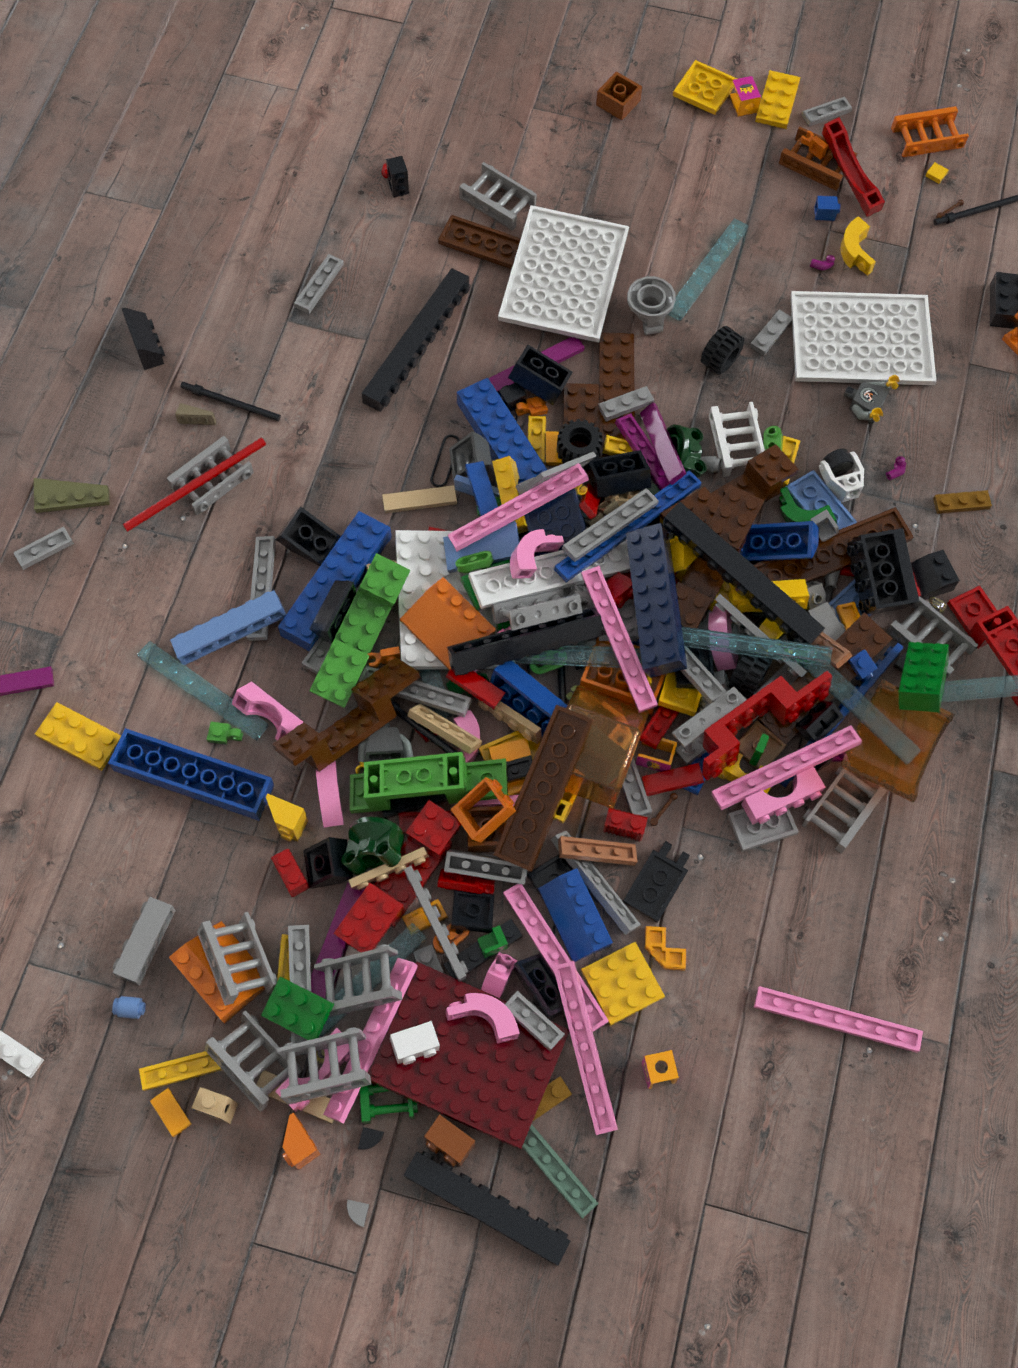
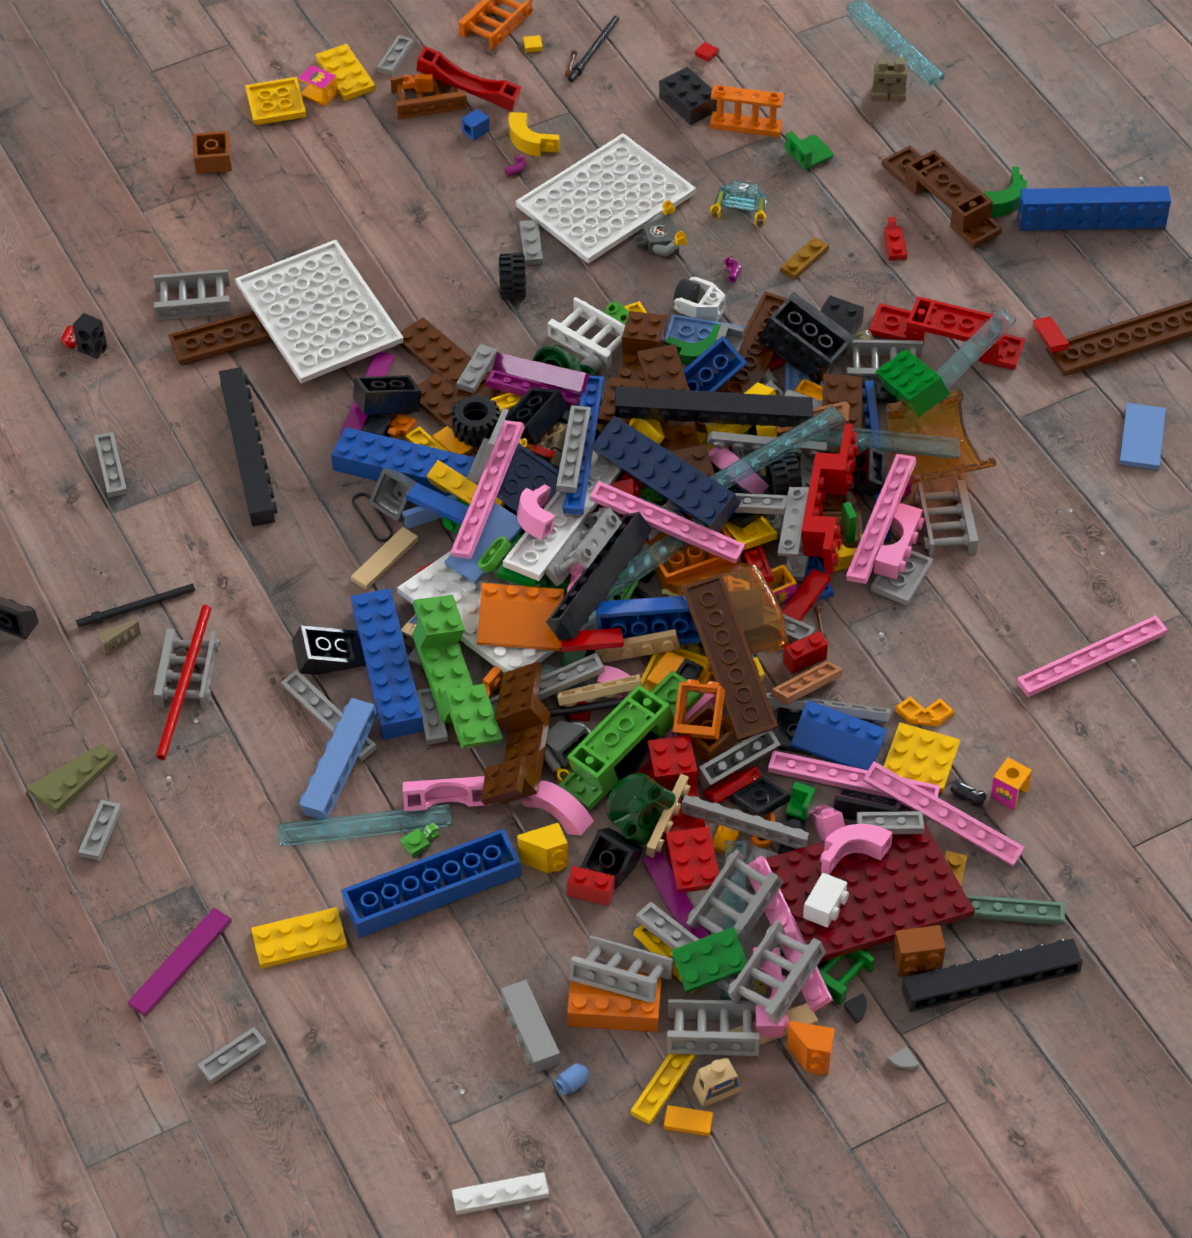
camera: 40 degrees left, 15 degrees down
black slope [309,580,356,644] -> none
black tile [623,841,690,923] -> none
light grey piece [627,276,676,335] -> none
clear light blue tile [668,218,749,321] -> none
blue bracket [848,649,878,681] -> none
none -> clear light blue torso [710,180,766,225]
none -> black arm [950,780,987,806]

